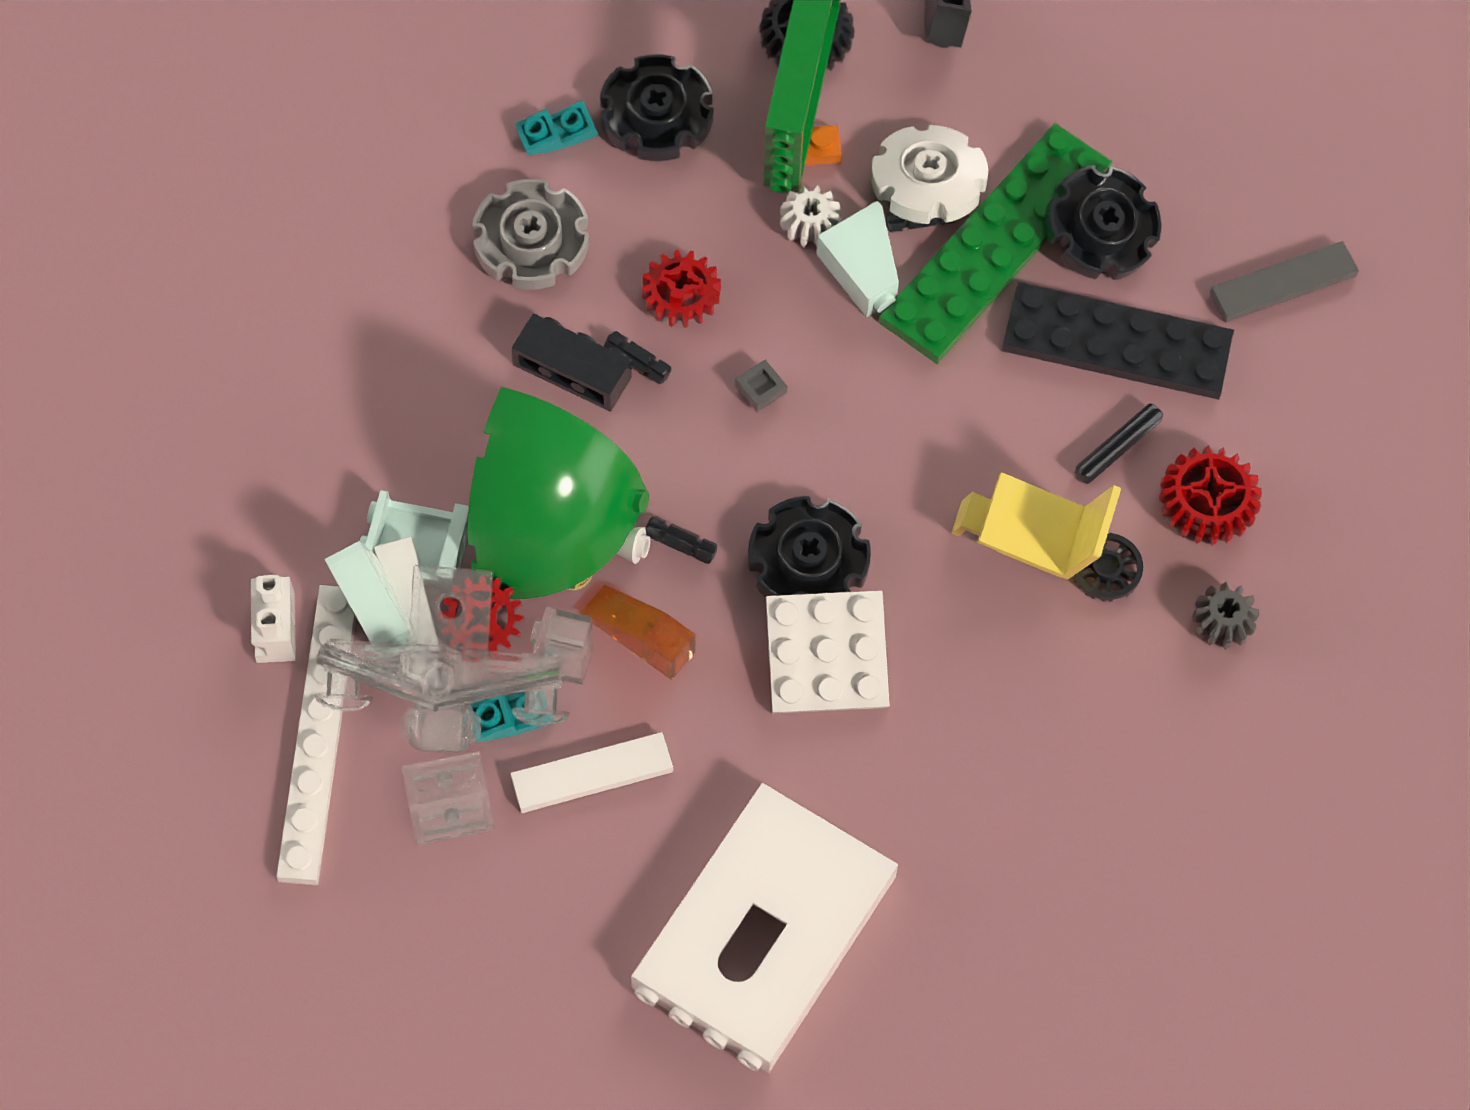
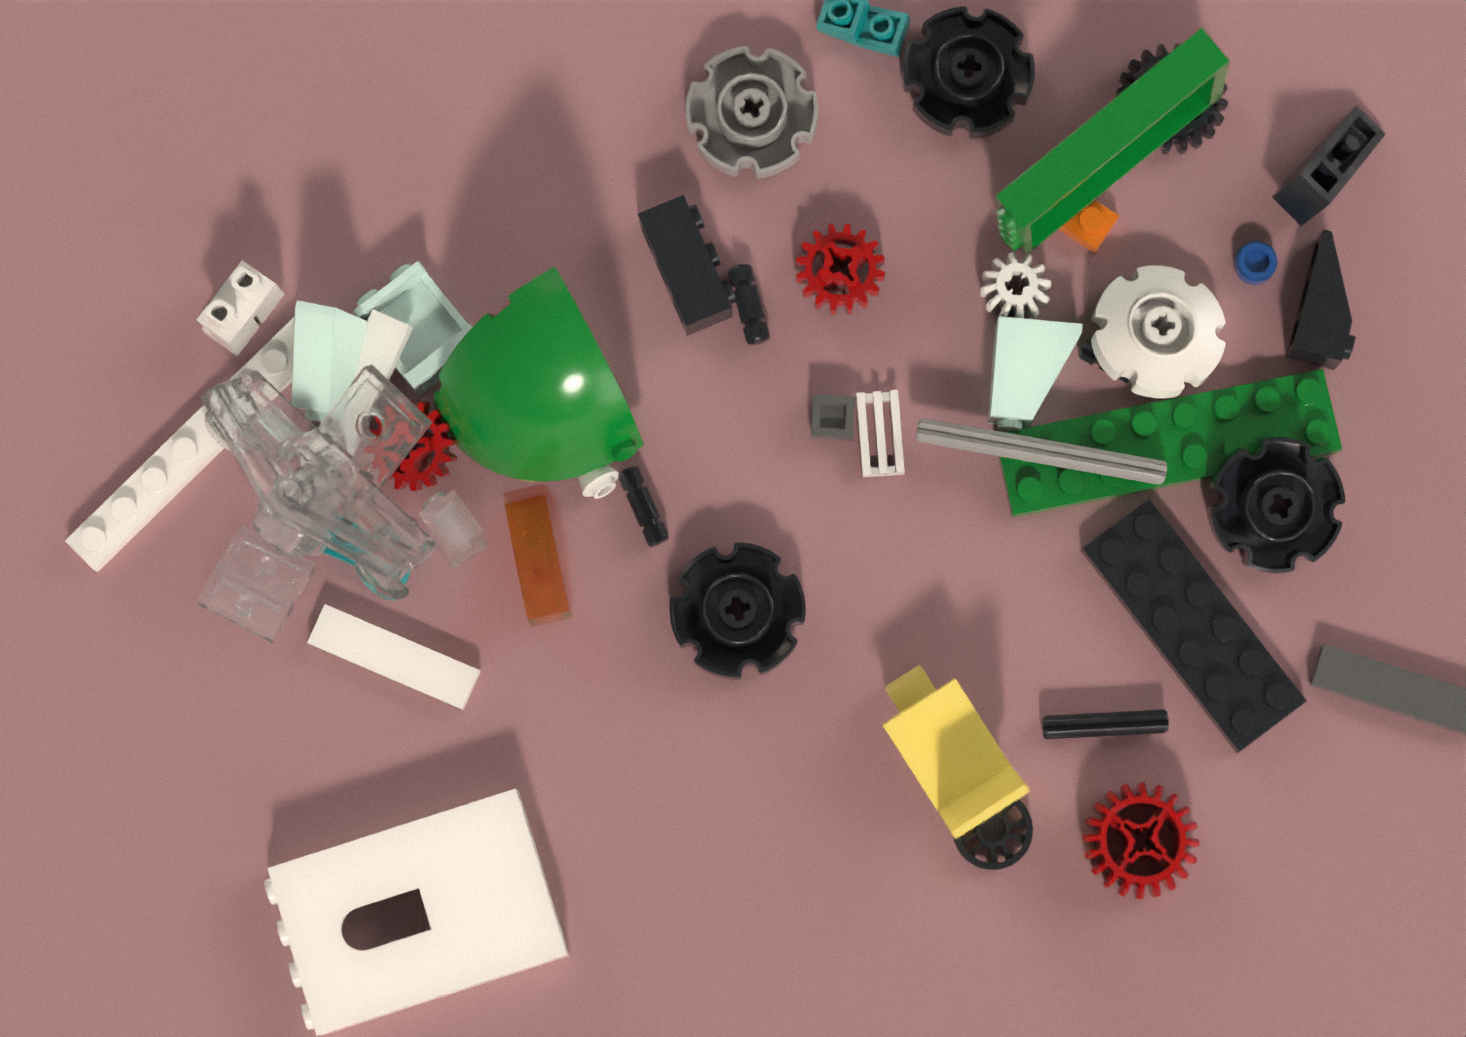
camera: 45 degrees right, 15 degrees up
white plate [766,591,890,714] -> none
dark grey gear [1192,581,1259,650] -> none
none -> white tile [856,390,905,478]
none -> light grey axle [916,418,1167,485]
none -> blue tile [1234,241,1278,285]
none -> black slope [1286,229,1355,370]

